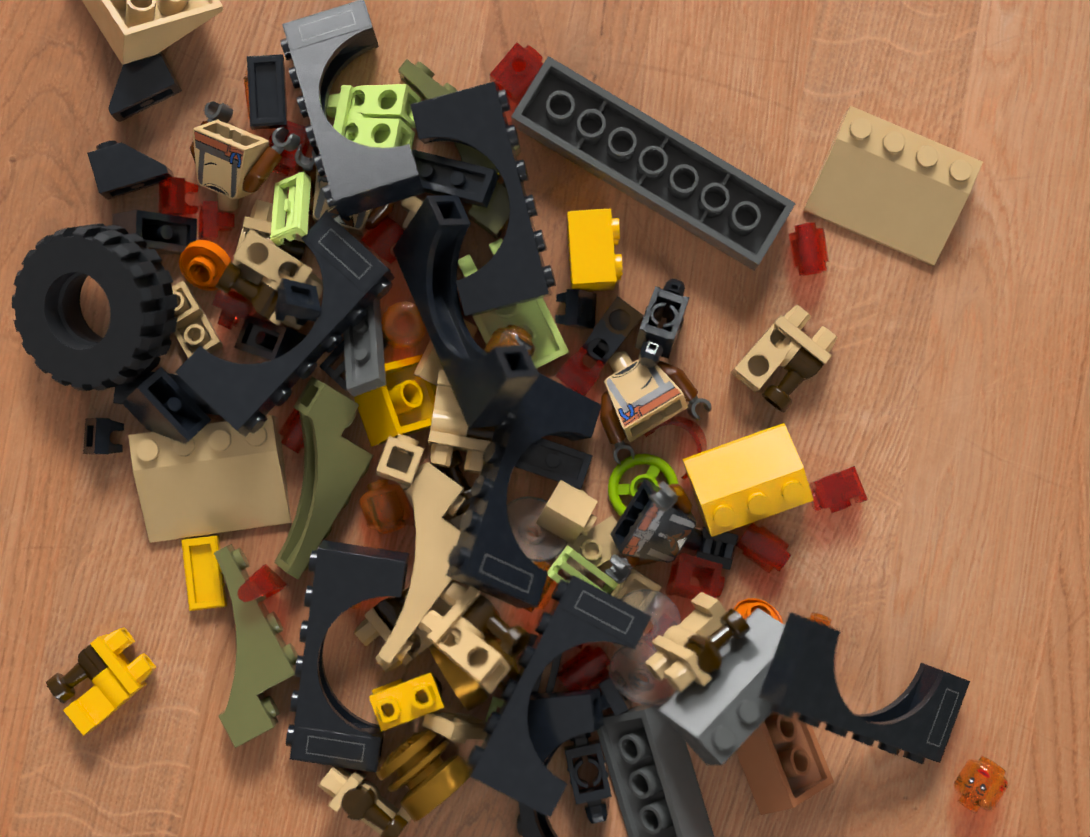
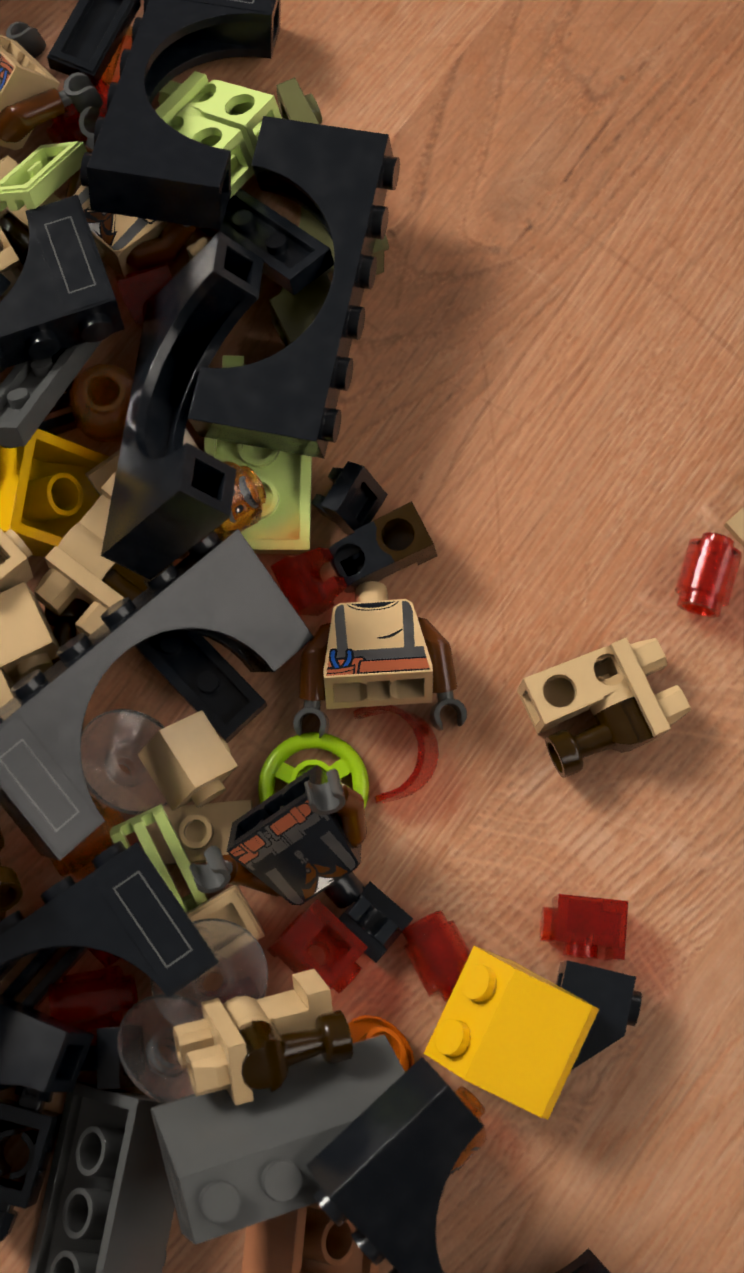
camera: 25 degrees right, 10 degrees down
clear red brick [490,42,543,105] -> none
dark grey brick [511,56,796,270] -> none
yellow brick [567,208,623,292] -> none
black piece [635,278,690,368] -> none
yellow slope [682,423,814,537] -> none
none -> yellow slope [423,946,599,1120]
none -> black slope [556,960,642,1070]

